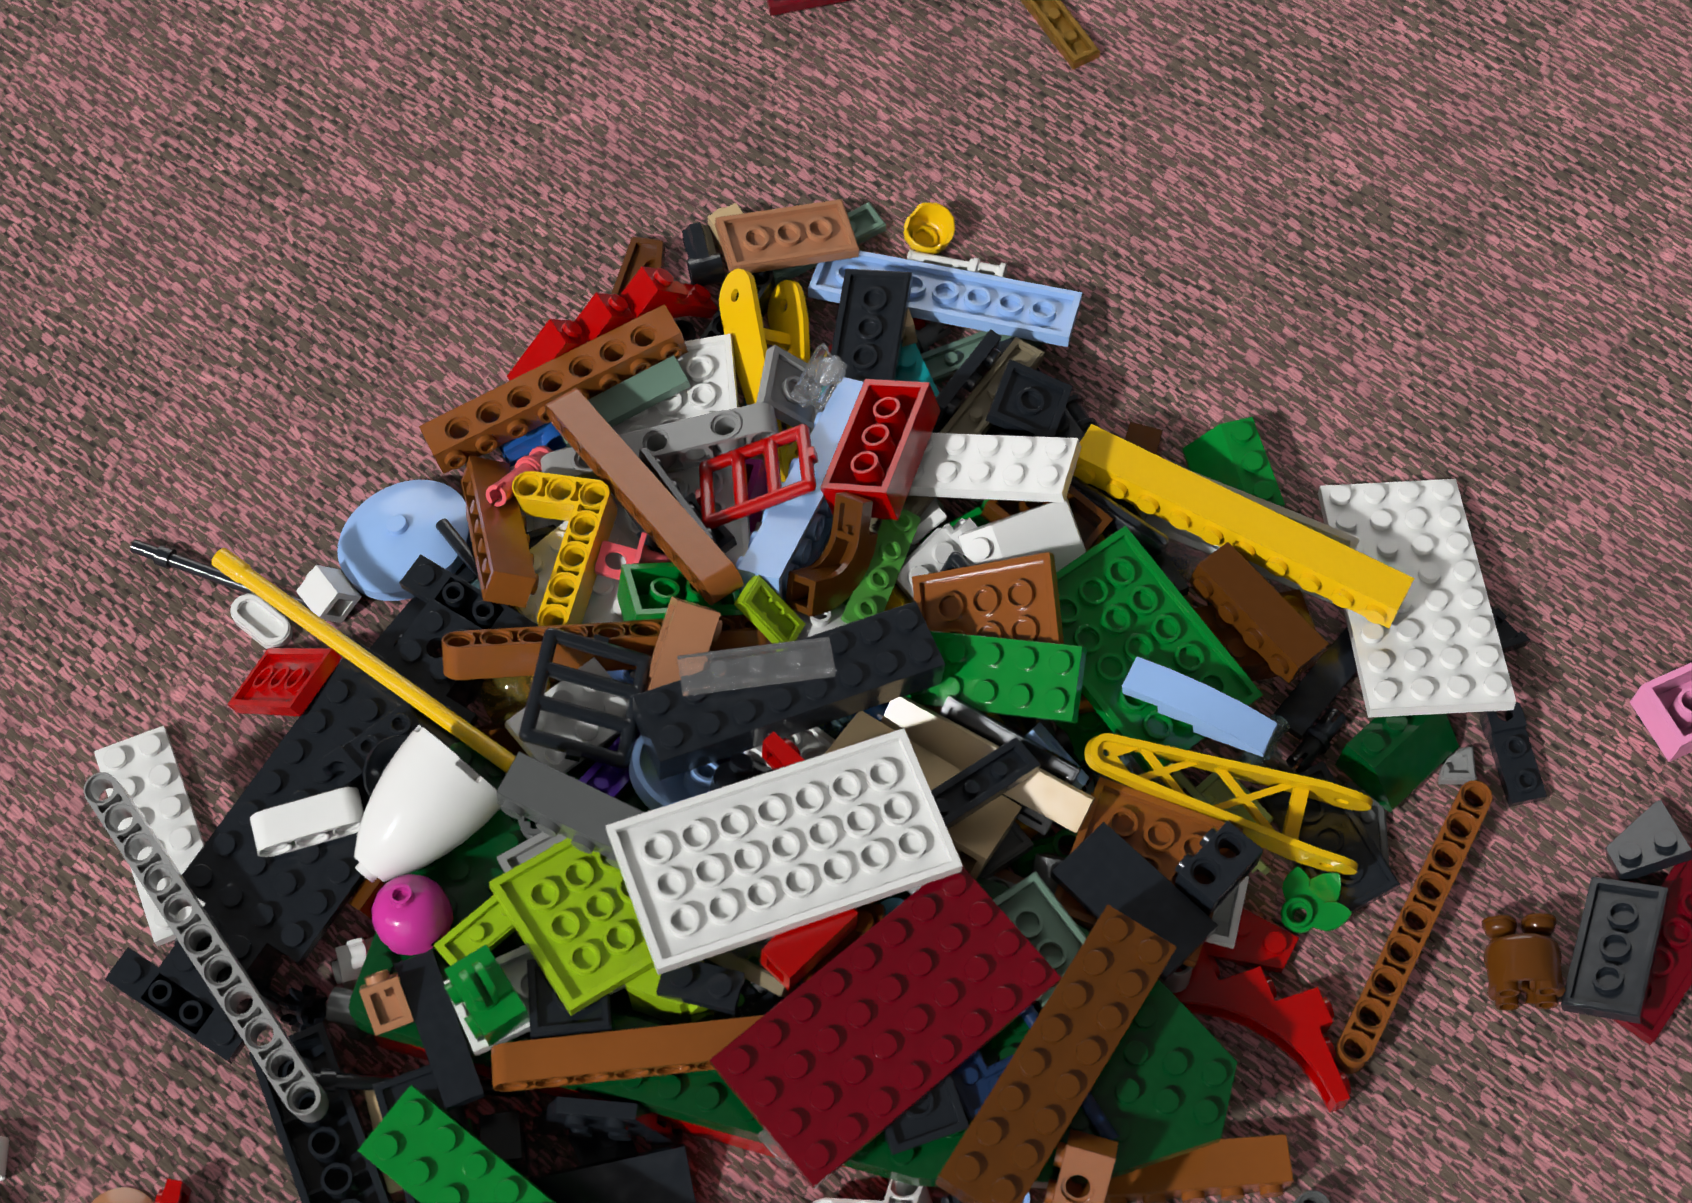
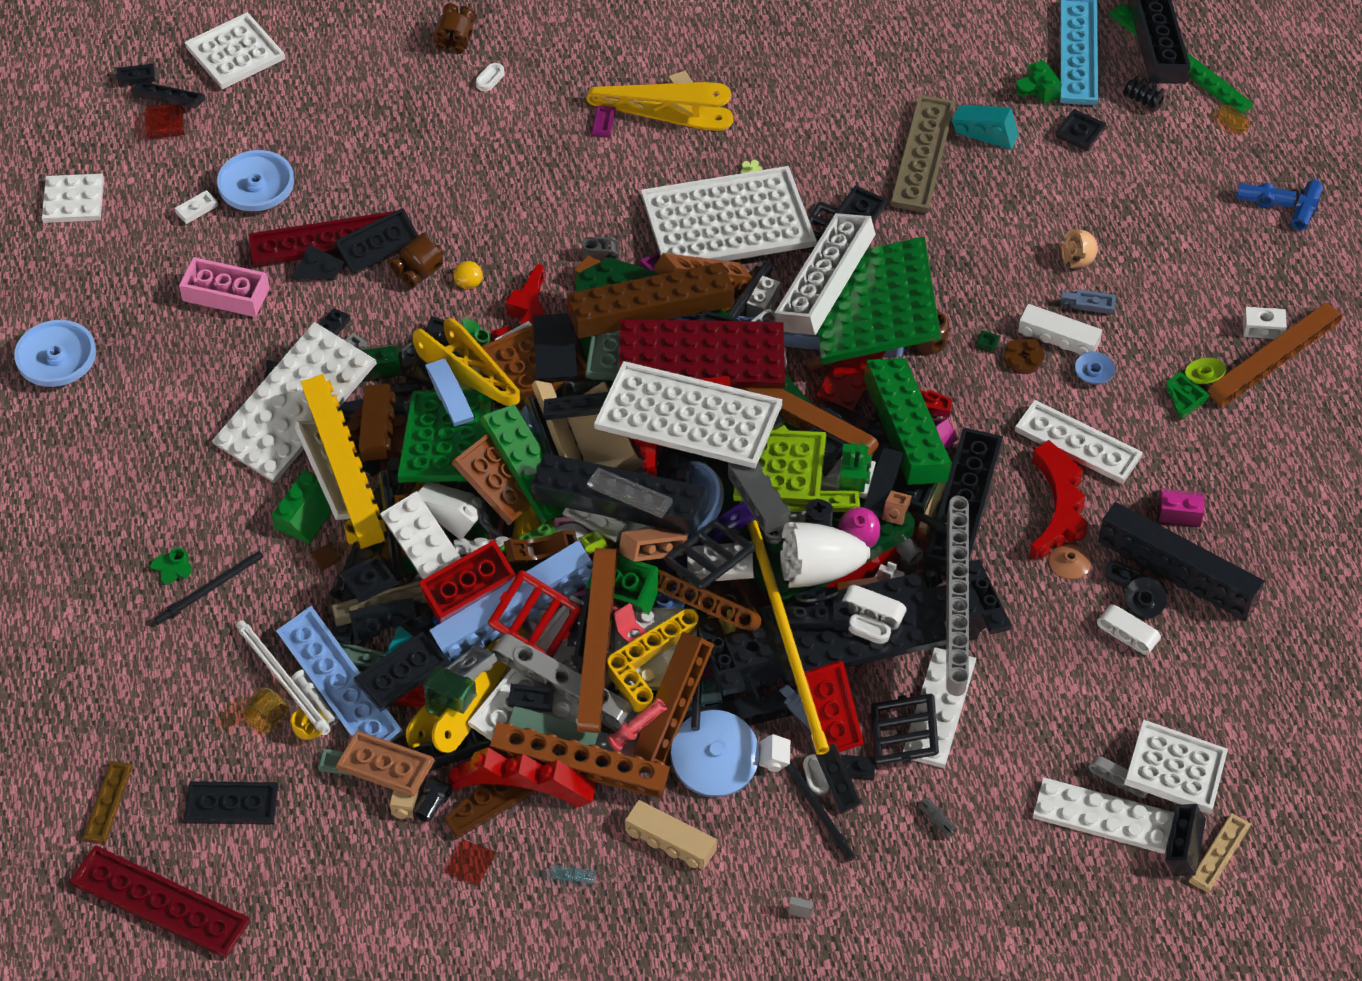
camera: 140 degrees left, 10 degrees down
clear hips [790,343,847,411] -> none
black brick [1174,821,1264,916] -> none
dark orange beam [1333,780,1493,1074] -> none
none -> green plate [150,548,192,584]
none -> black bar [154,551,263,625]
none -> black tile [184,781,279,825]
none -> white piece [236,620,331,735]
none -> clear yellow piece [244,686,290,734]
none -> clear green brick [423,666,477,717]
none -> clear red piece [445,839,496,886]
none -> yellow hair [453,261,483,289]
none -> black plate [508,683,555,713]
none -> clear light blue axle [550,865,596,885]
none -> tan brick [625,800,717,870]
none -> light grey tile [788,897,813,919]
none -> black piece [805,499,833,527]
none -> black plate [814,743,863,814]
none -> black plate [840,754,875,780]
none -> white tile [849,614,891,644]
none -> black bar [871,694,939,765]
none -> dark grey pin [918,797,958,838]

